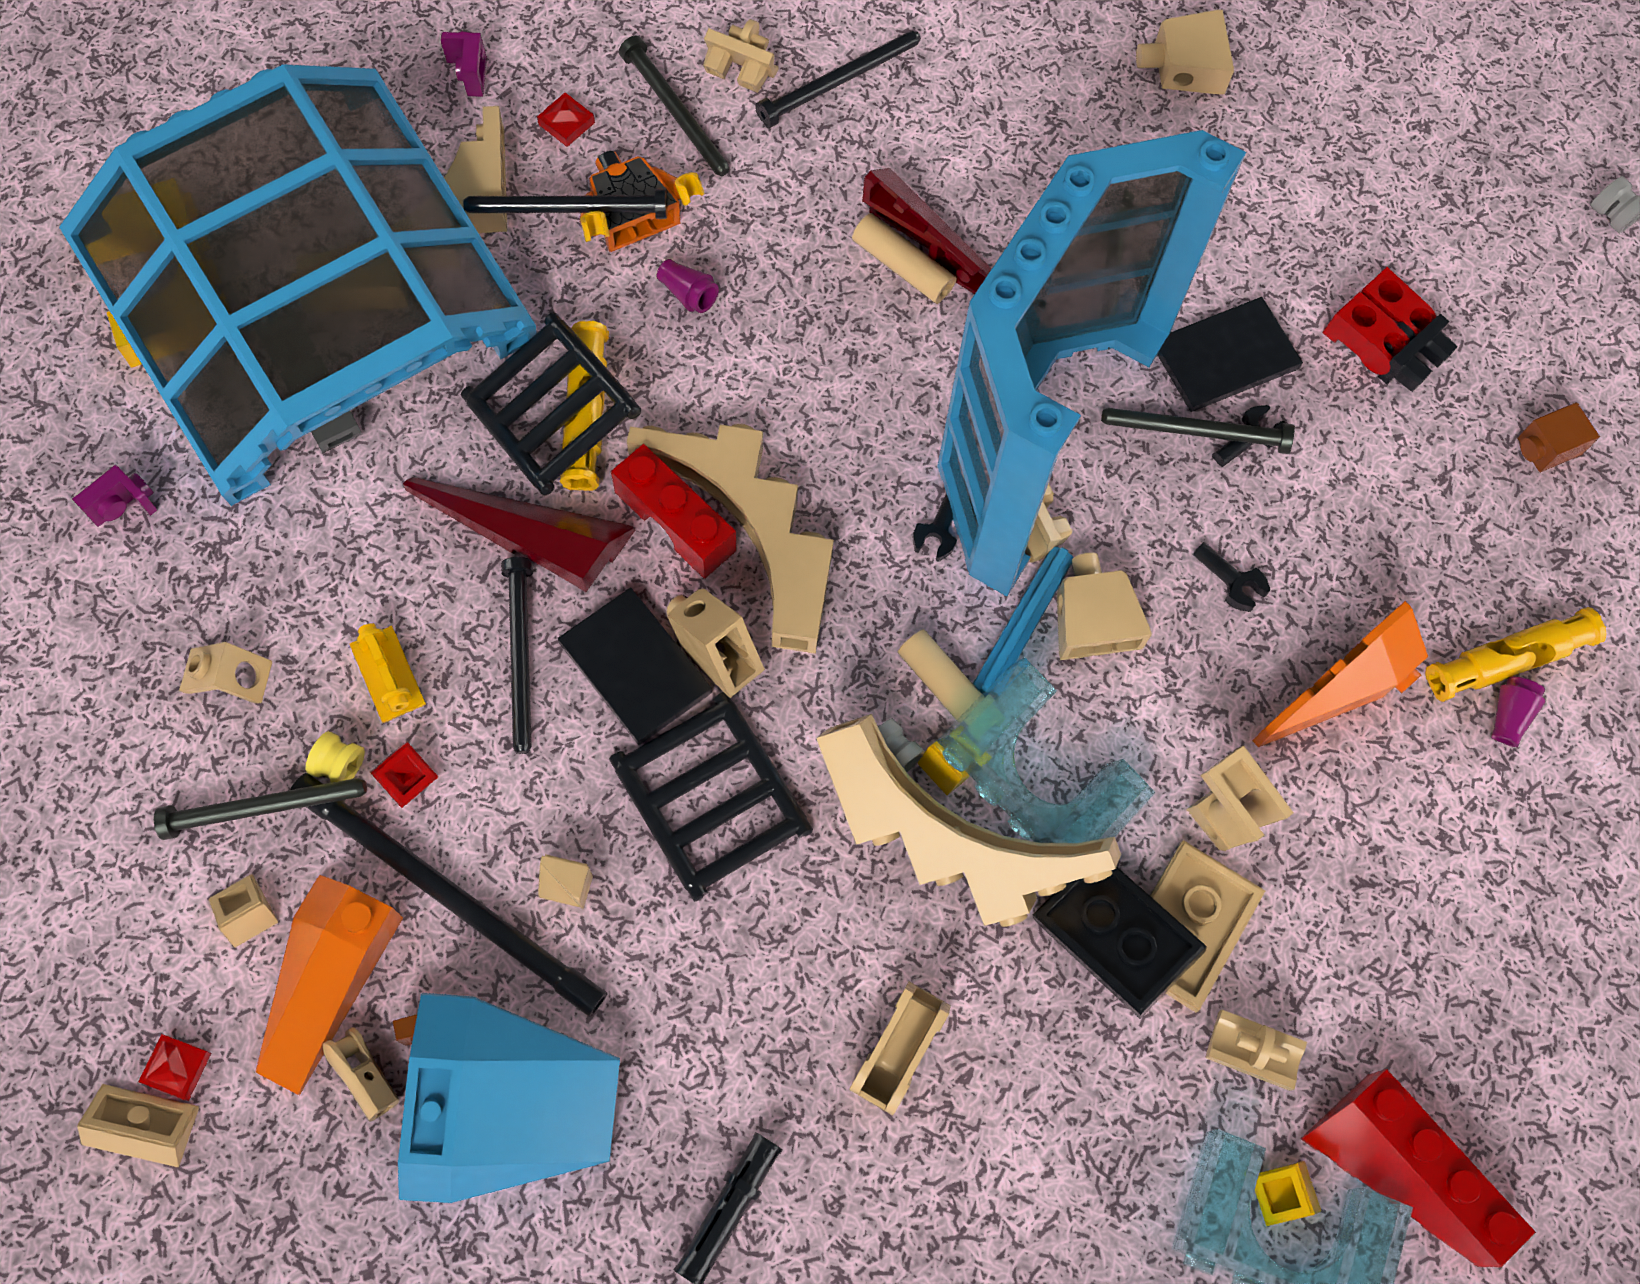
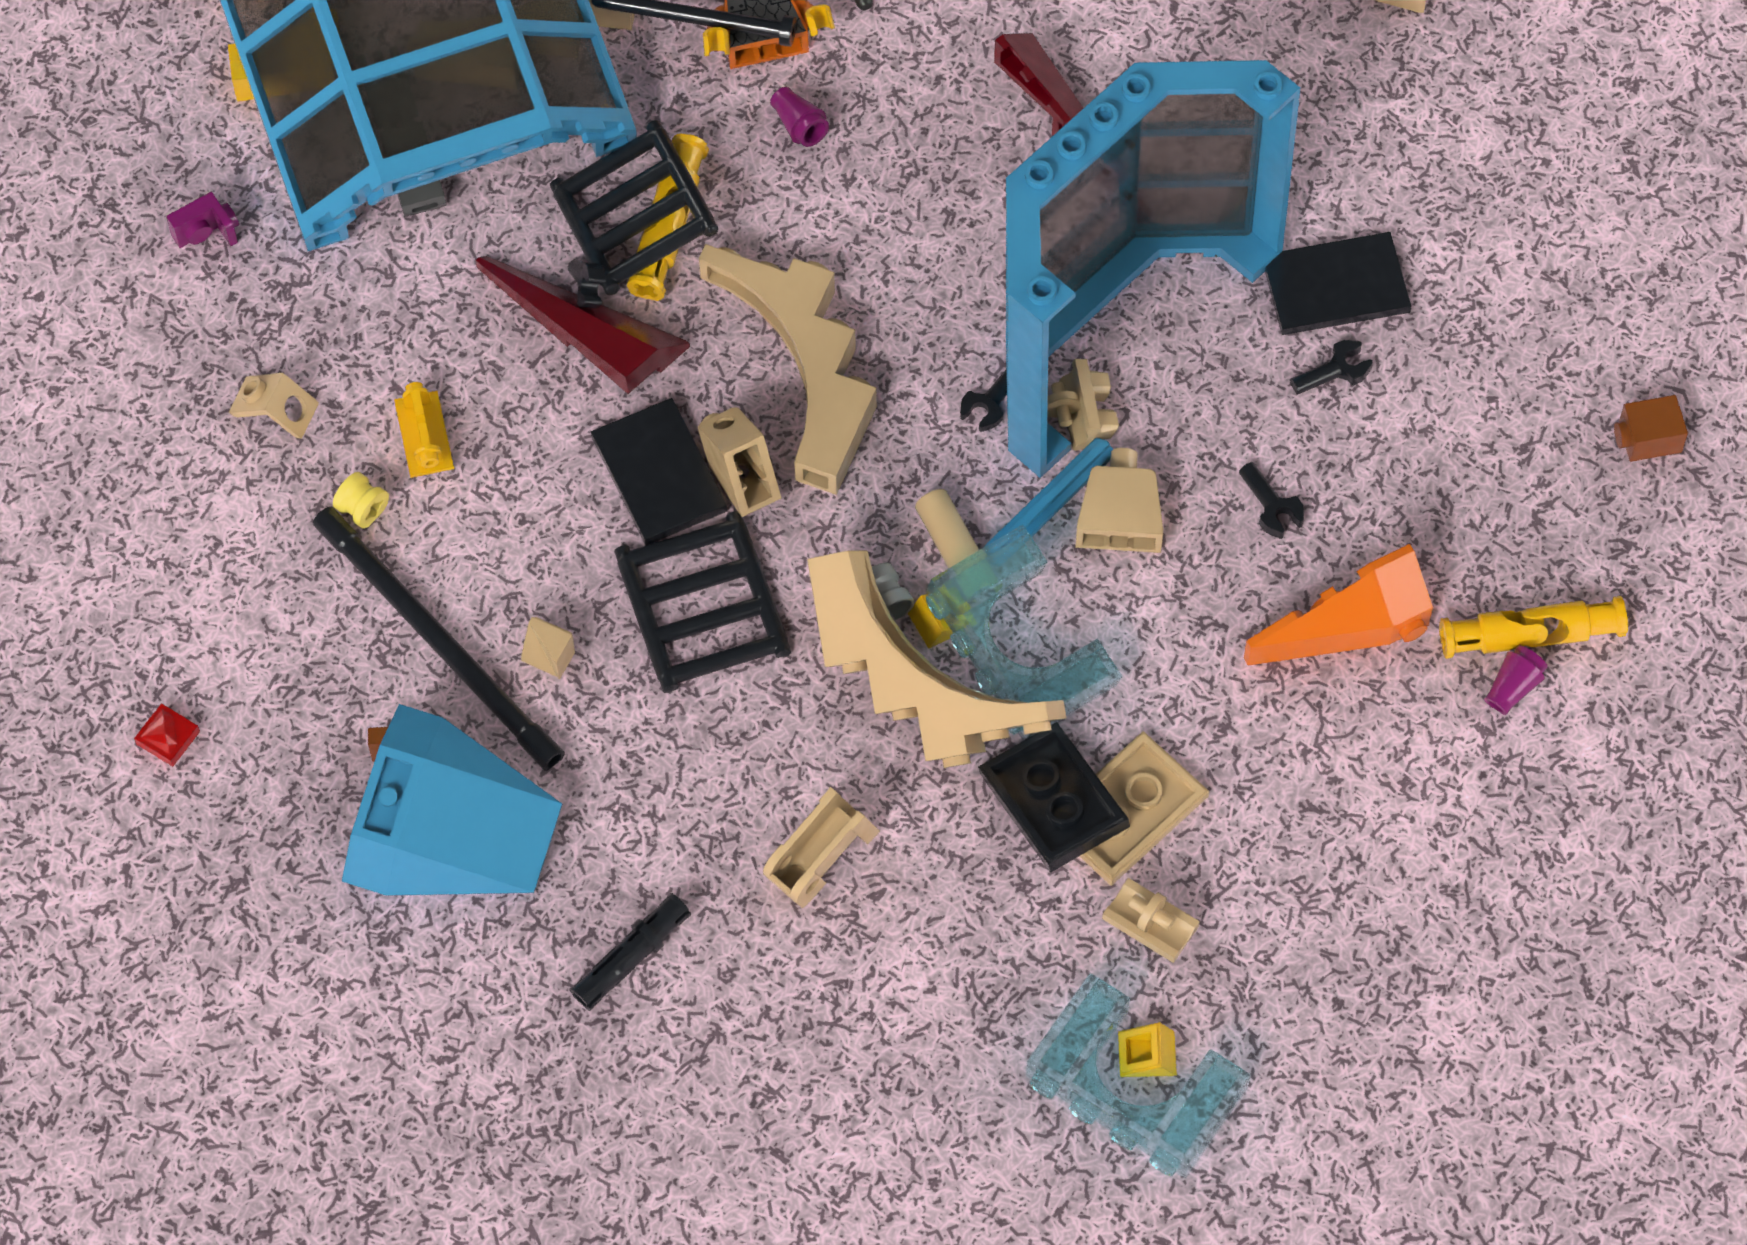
camera: 20 degrees right, 5 degrees down
tan slope [77,1084,199,1167] -> none
pearl dark grey bar [153,778,367,840] -> none
tan slope [209,874,278,948] -> none
orange wedge [255,875,403,1096] -> none
tan bar [323,1027,400,1122] -> none
red tile [370,741,438,808] -> none
black bar [501,557,533,754] -> none
red arch [611,443,737,579] -> none
tan piece [852,213,957,304] -> none
pearl dark grey bar [1101,408,1295,454] -> none
tan piece [1186,745,1294,851] -> none
red wedge [1300,1069,1536,1267] -> none
red hips [1322,267,1458,392] -> none
none -> black bar [568,259,606,309]

